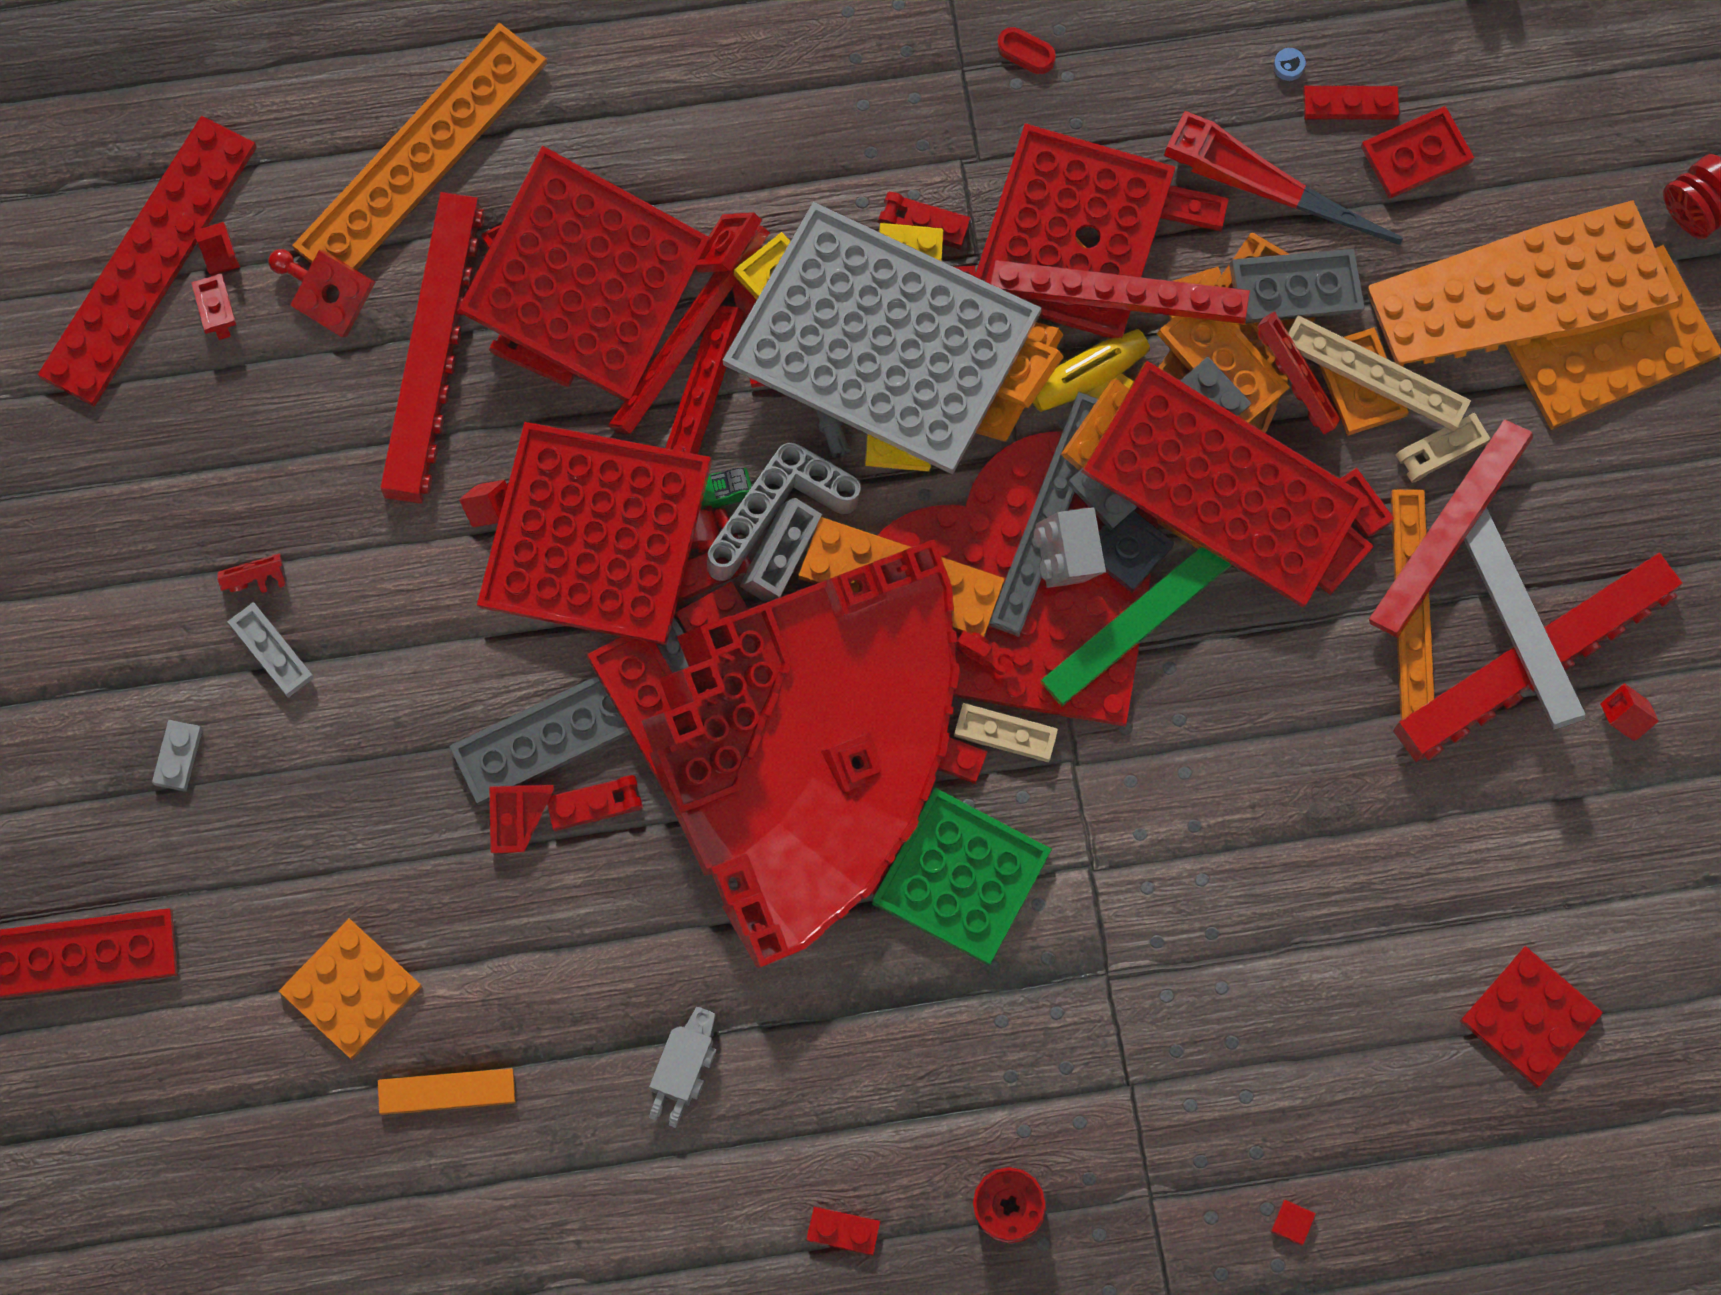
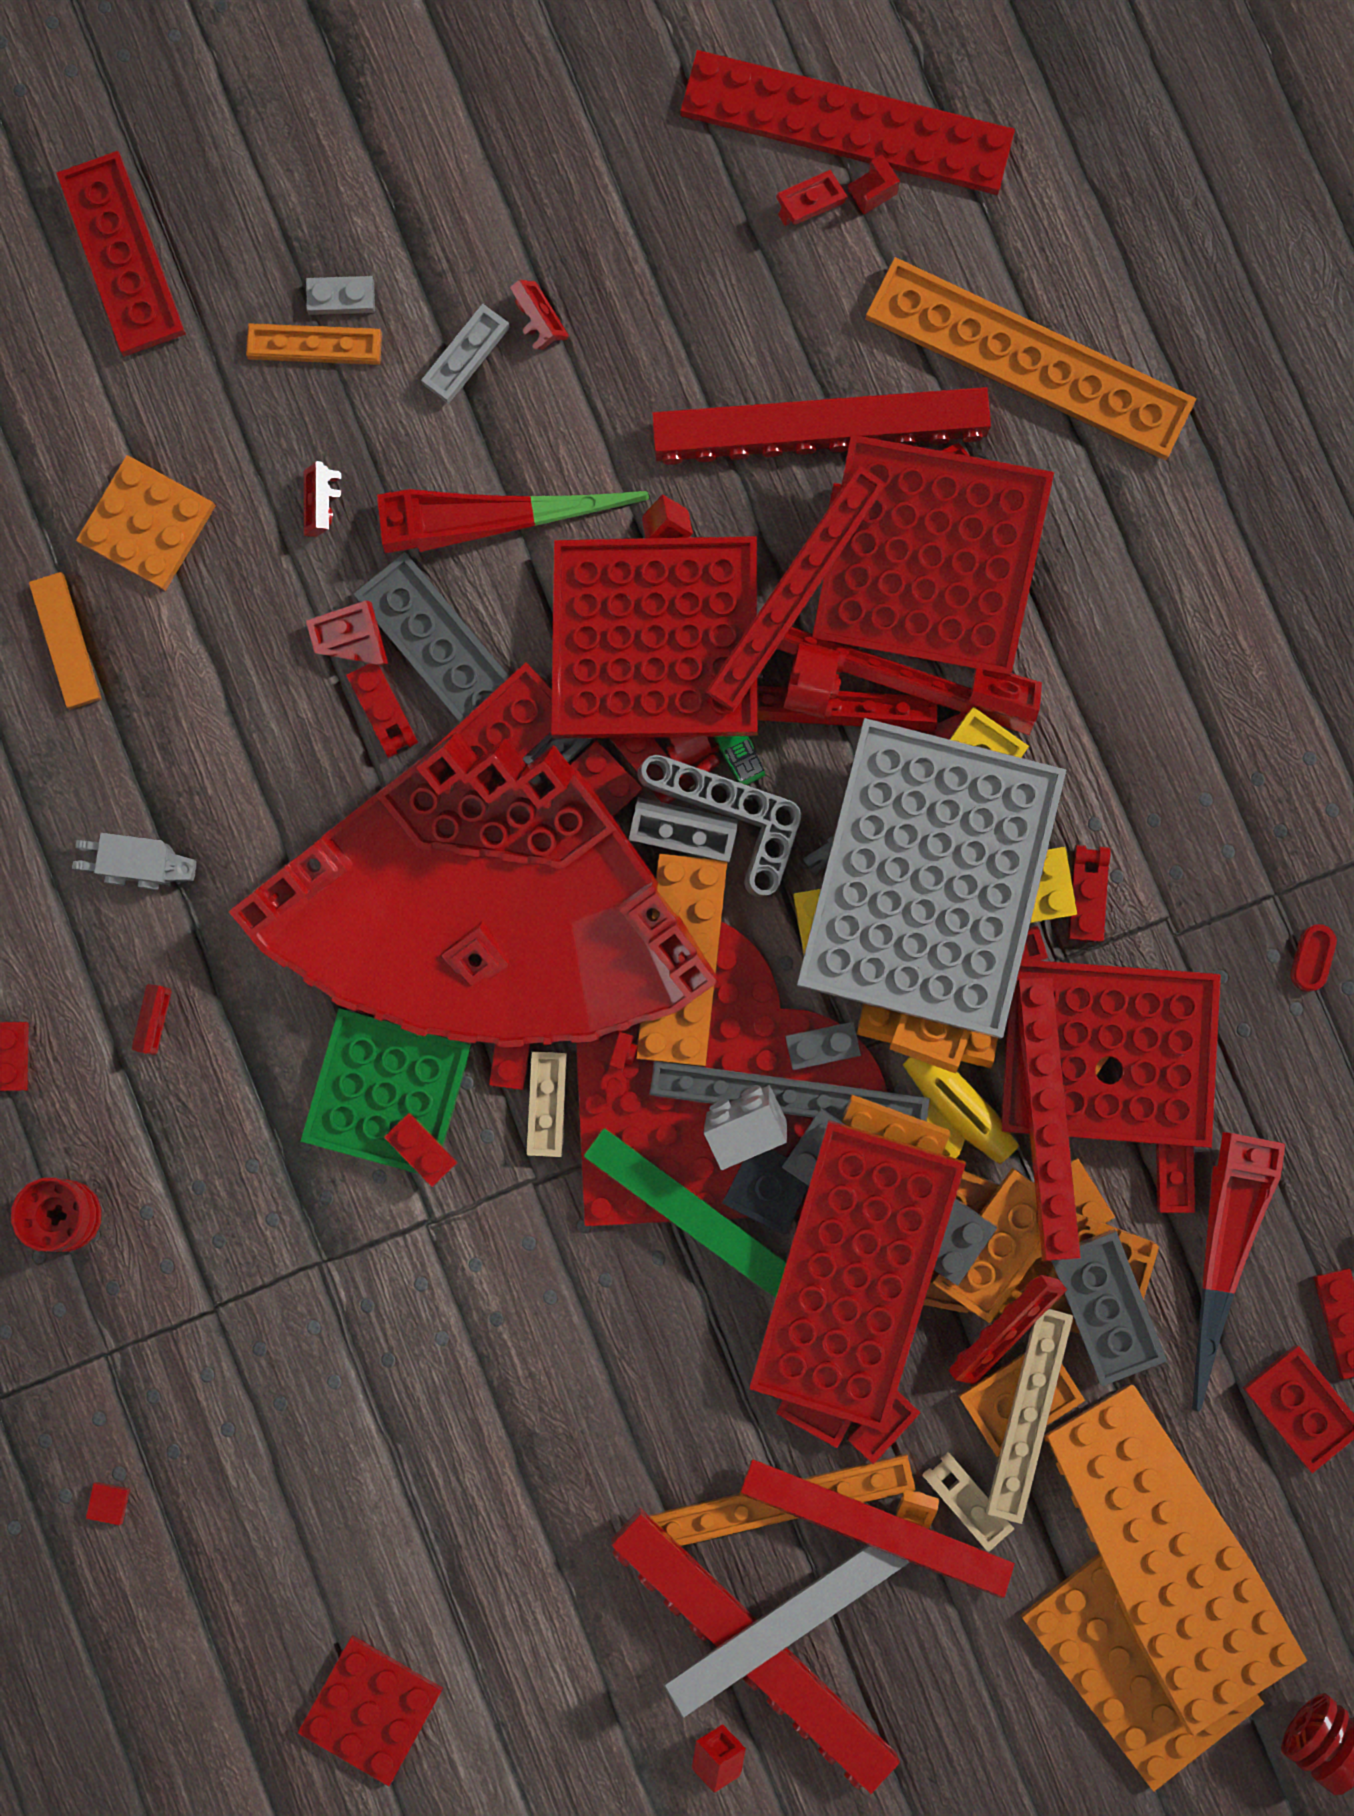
camera: 80 degrees right, 10 degrees up
red plate [268,249,376,337] -> none
none -> red slope [132,984,172,1055]
none -> orange tile [246,323,382,365]
none -> plate [304,462,341,537]
none -> red plate [377,489,649,553]
none -> red plate [384,1113,458,1187]
none -> red tile [705,464,887,712]
none -> red brick [783,642,846,720]
none -> dark grey plate [785,1022,861,1070]
none -> orange plate [895,1489,939,1529]

